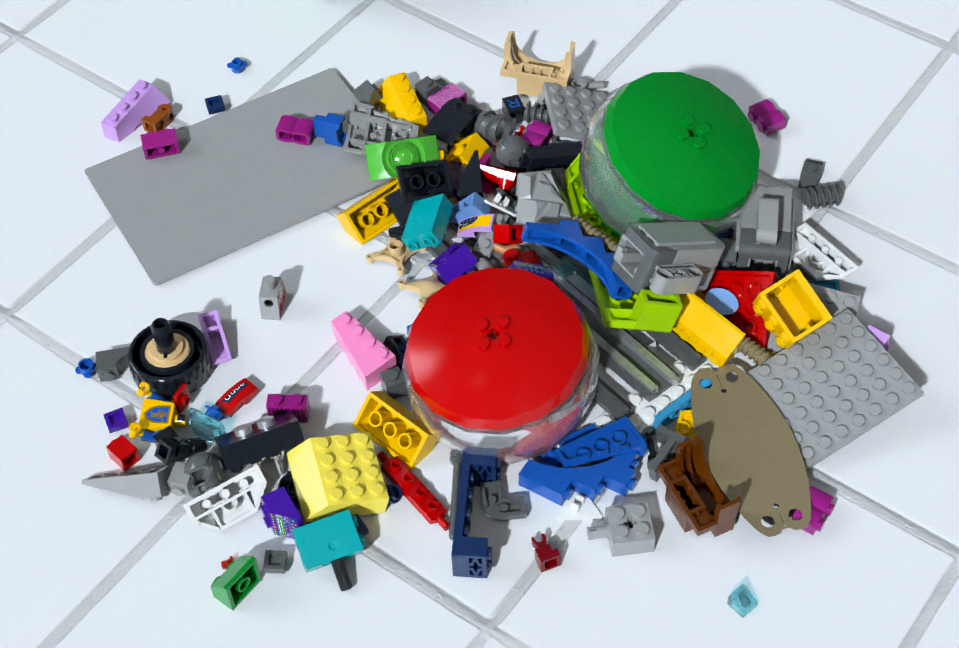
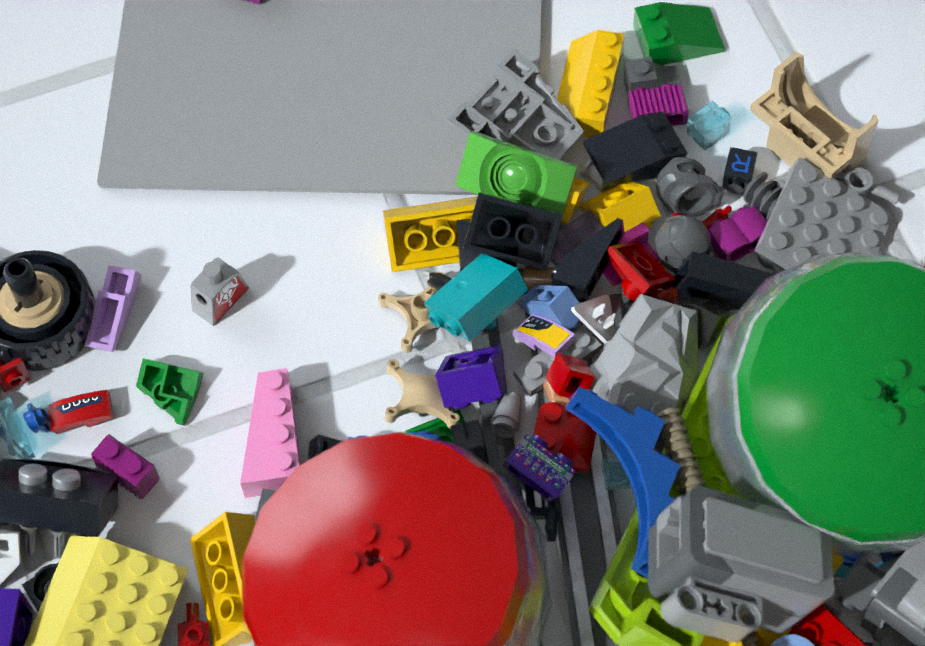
camera: 35 degrees right, 10 degrees up
magenta brick [275,115,315,145] -> none
blue piece [313,113,346,147] -> none
dark grey arch [352,79,382,110] -> none
none -> green slope [136,358,204,426]
none -> green slope [633,2,725,65]
none -> clear light blue brick [687,101,731,150]

